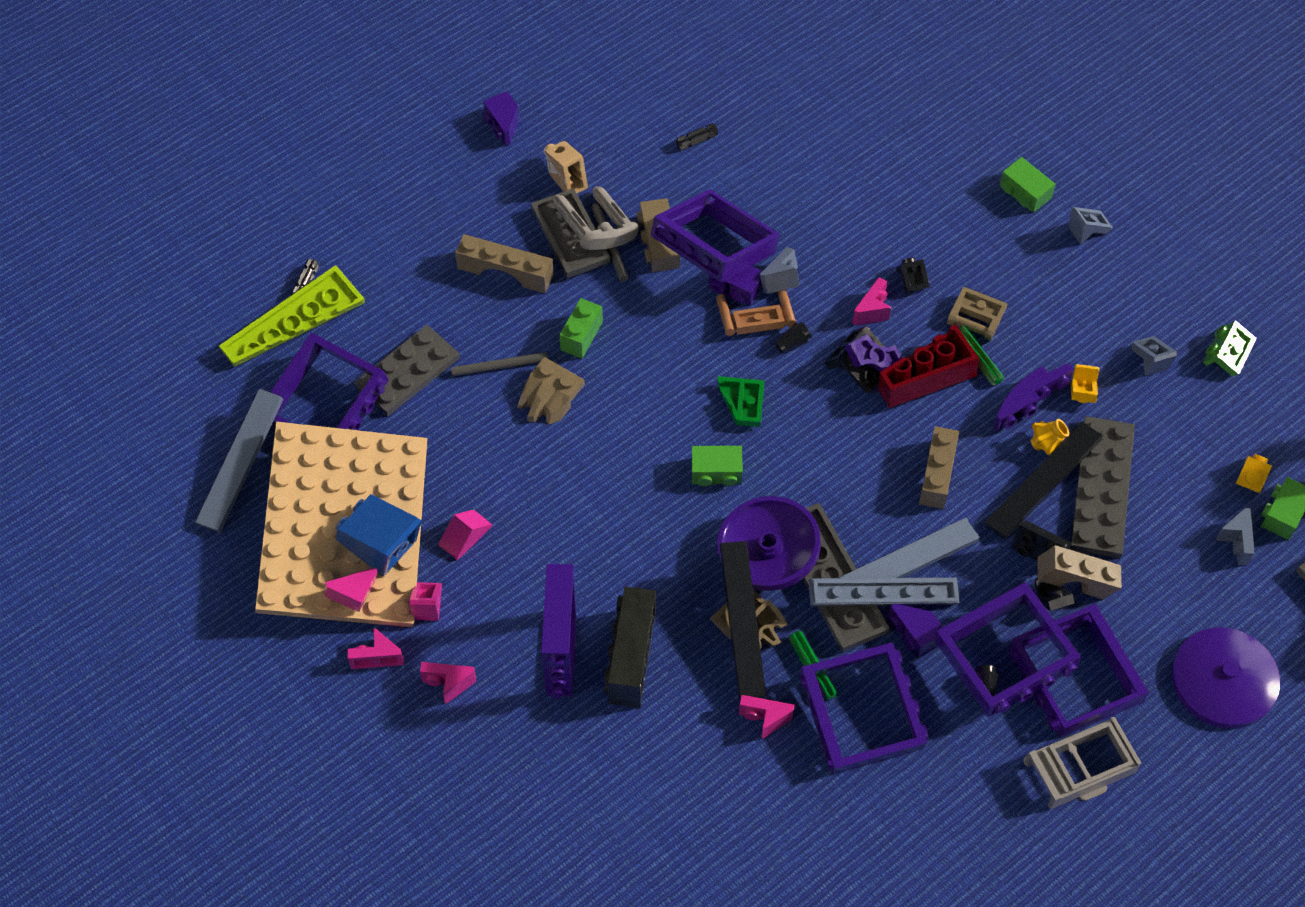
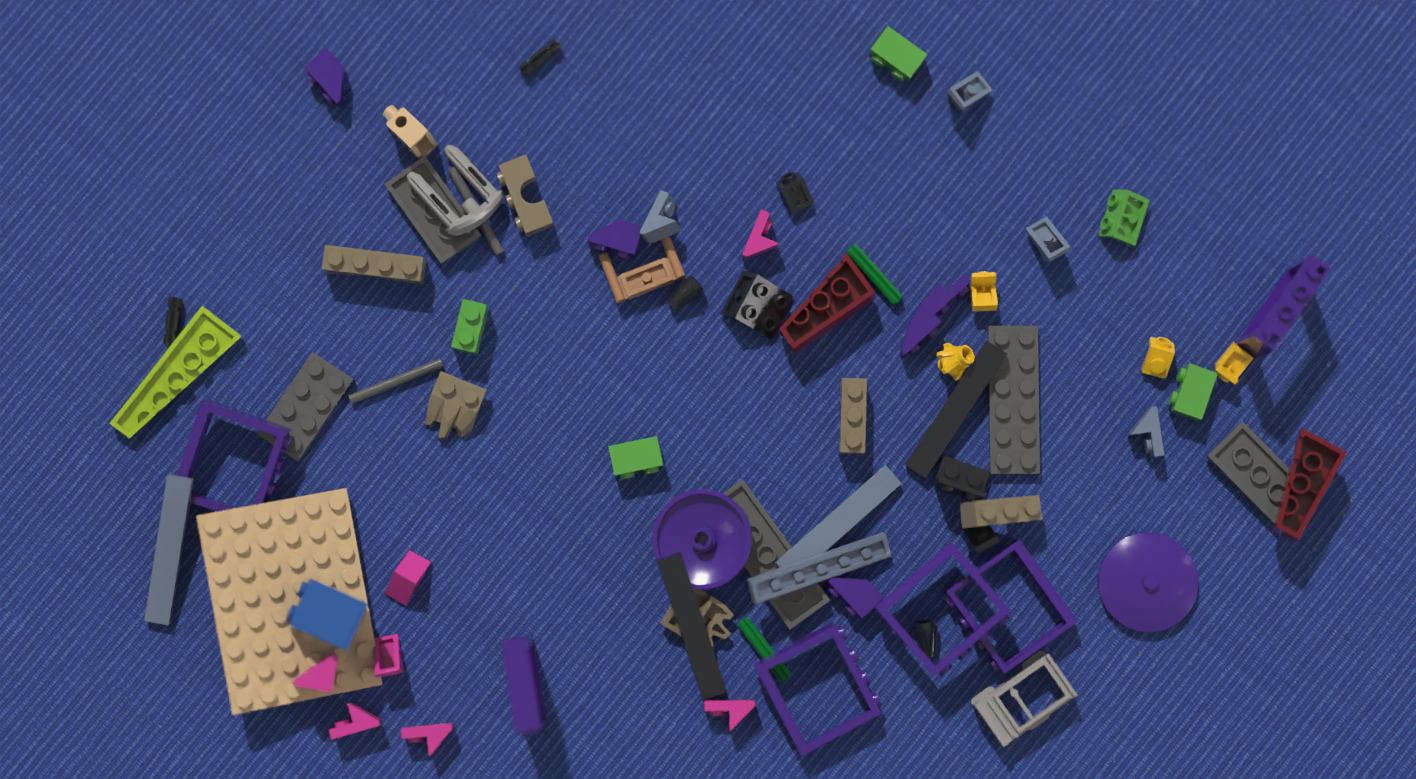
camera: 15 degrees left, 25 degrees up
pearl dark grey brick [604,586,656,708] -> none
dark purple window [650,189,780,282] -> none
green wing [717,376,765,427] -> none
dark purple tile [845,334,902,372] -> none
dark tan plate [946,286,1008,341] -> none

